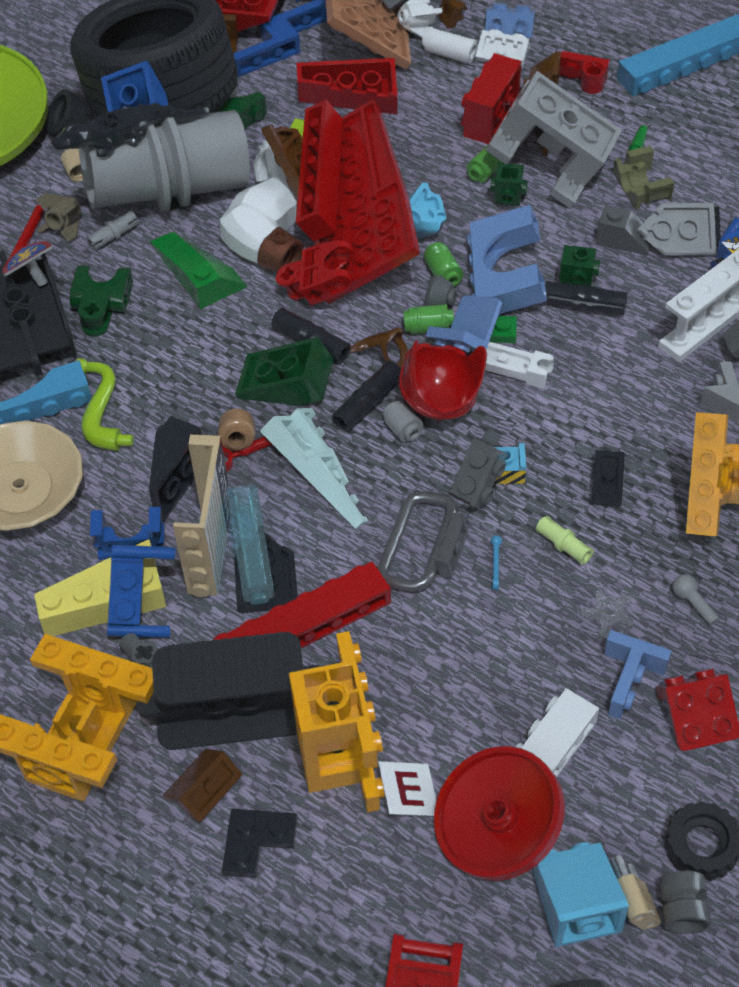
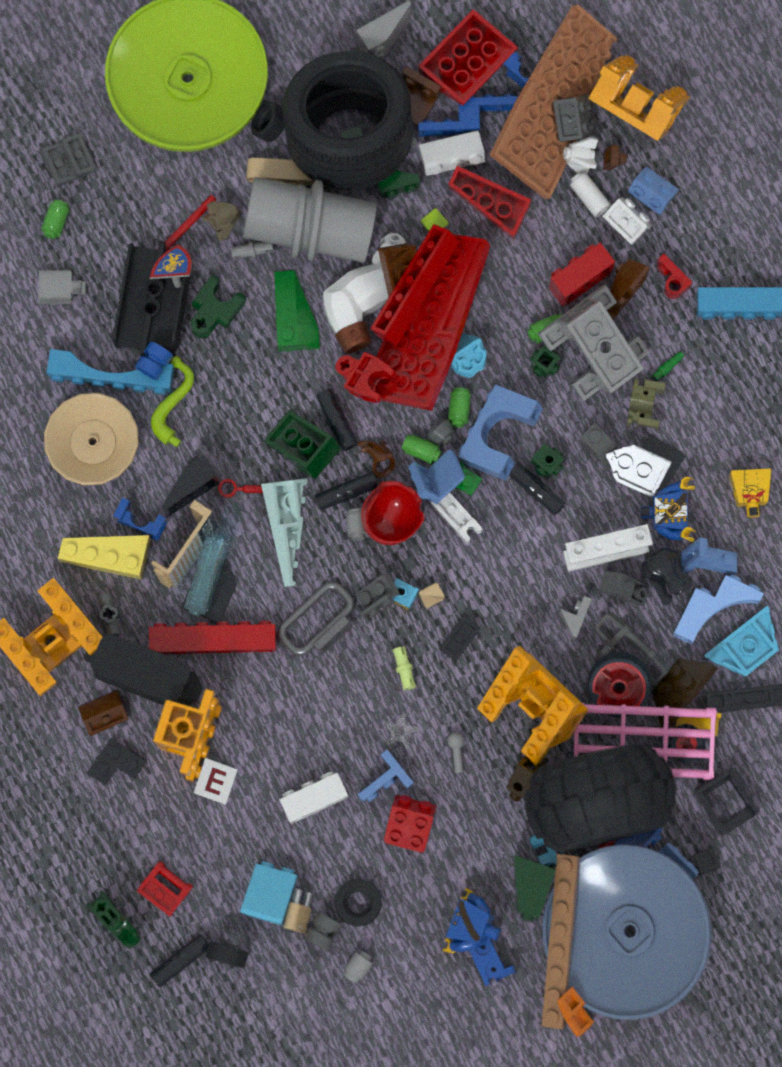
camera: 30 degrees right, 25 degrees up
black animal [51,103,210,157] -> none
blue slope [101,61,168,112] -> none
blue plate [107,545,175,638] -> none
medium nougat head [218,408,255,451] -> none
red dish [434,746,565,881] -> none
dark azure hinge [490,535,502,590] -> none
none -> blue wheel [135,342,173,381]
none -> white brick [419,131,485,176]
none -> tan slope [419,583,445,608]

